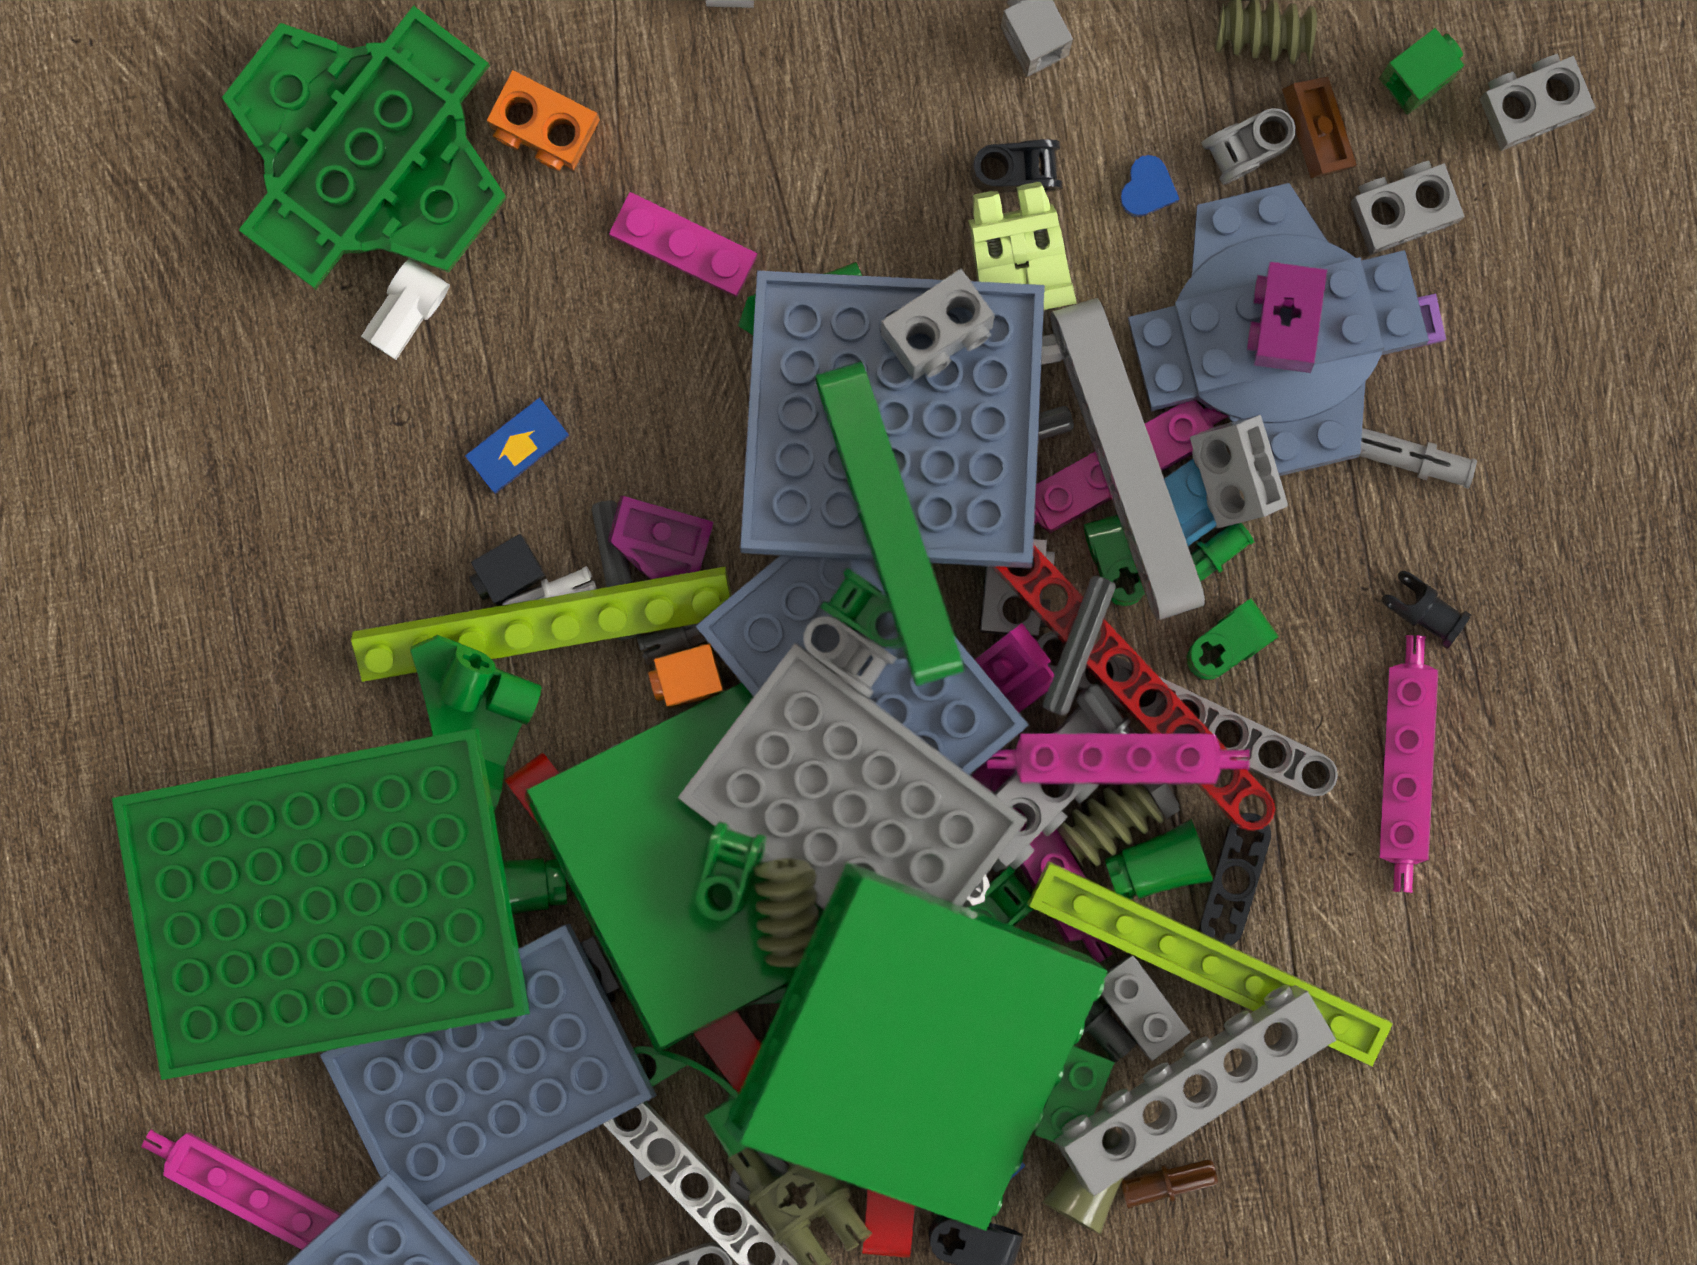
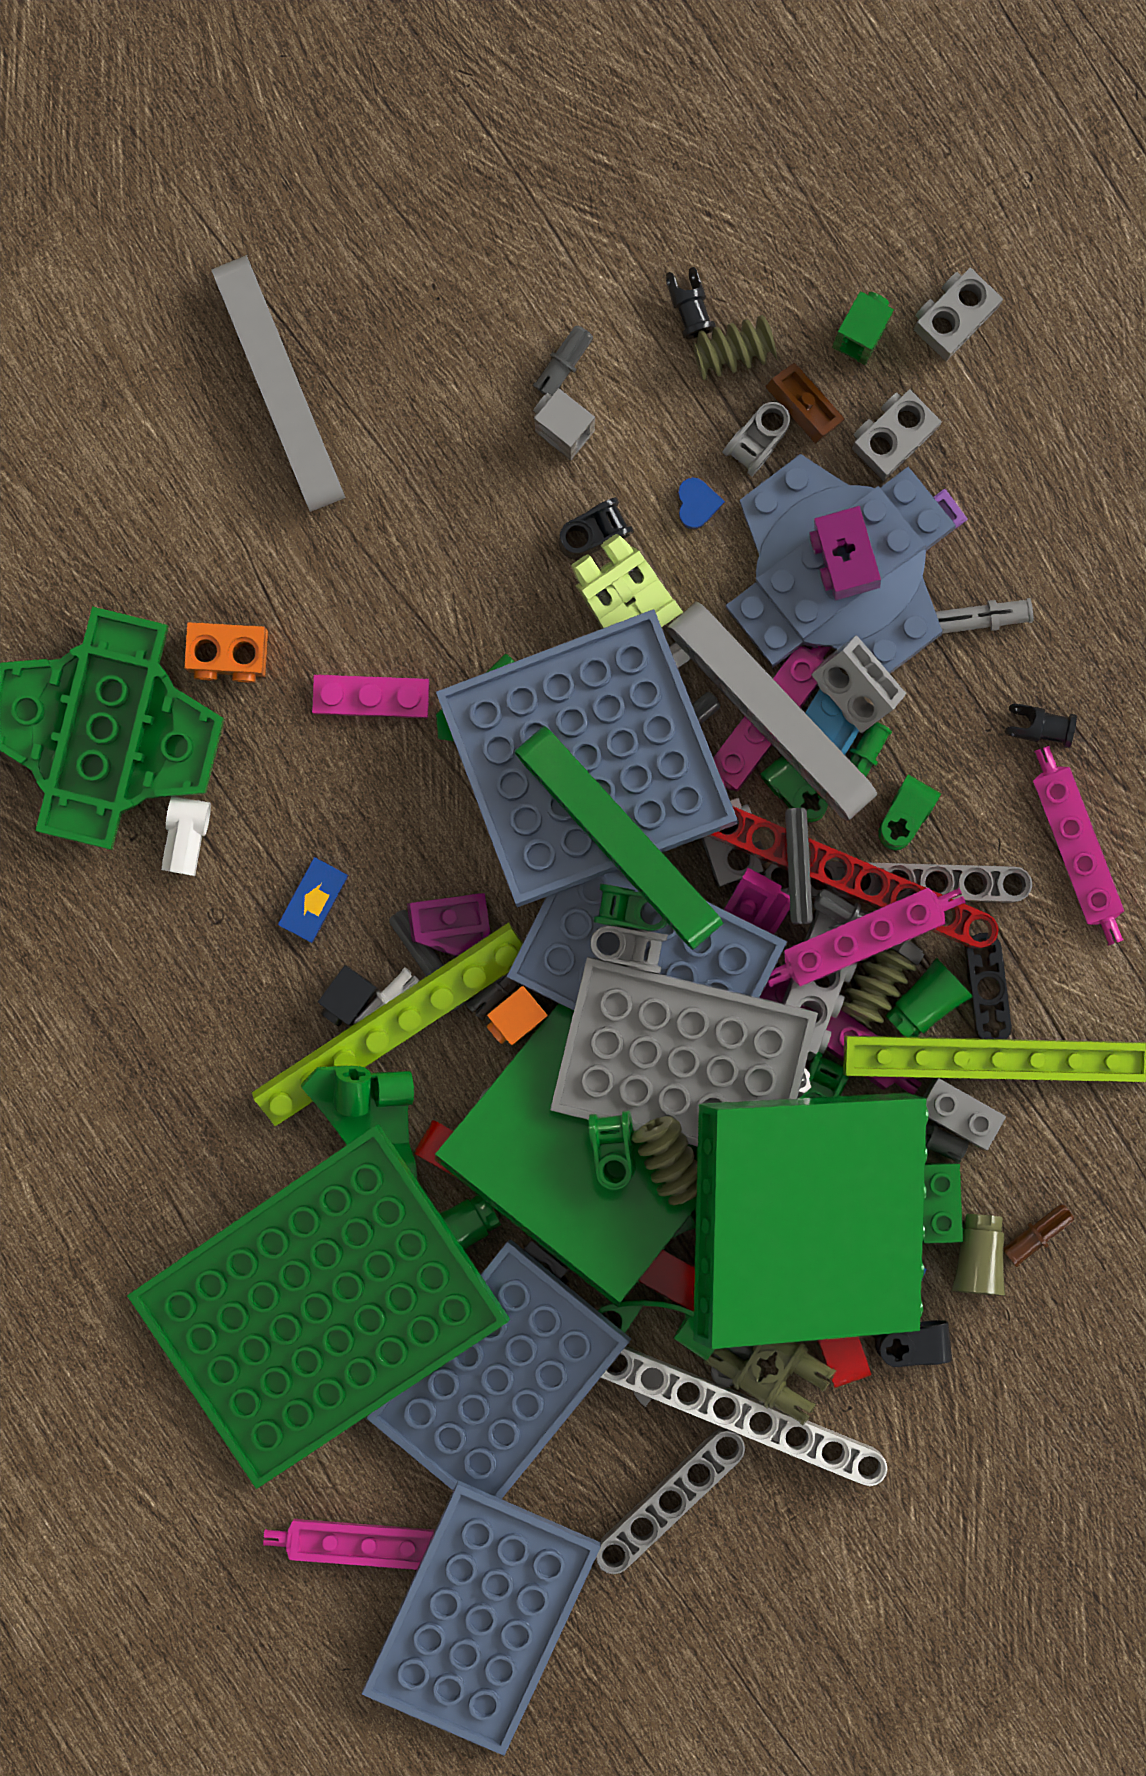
camera: 20 degrees left, 0 degrees up
light grey brick [881,269,994,381] -> none
light grey brick [1054,985,1336,1196] -> none

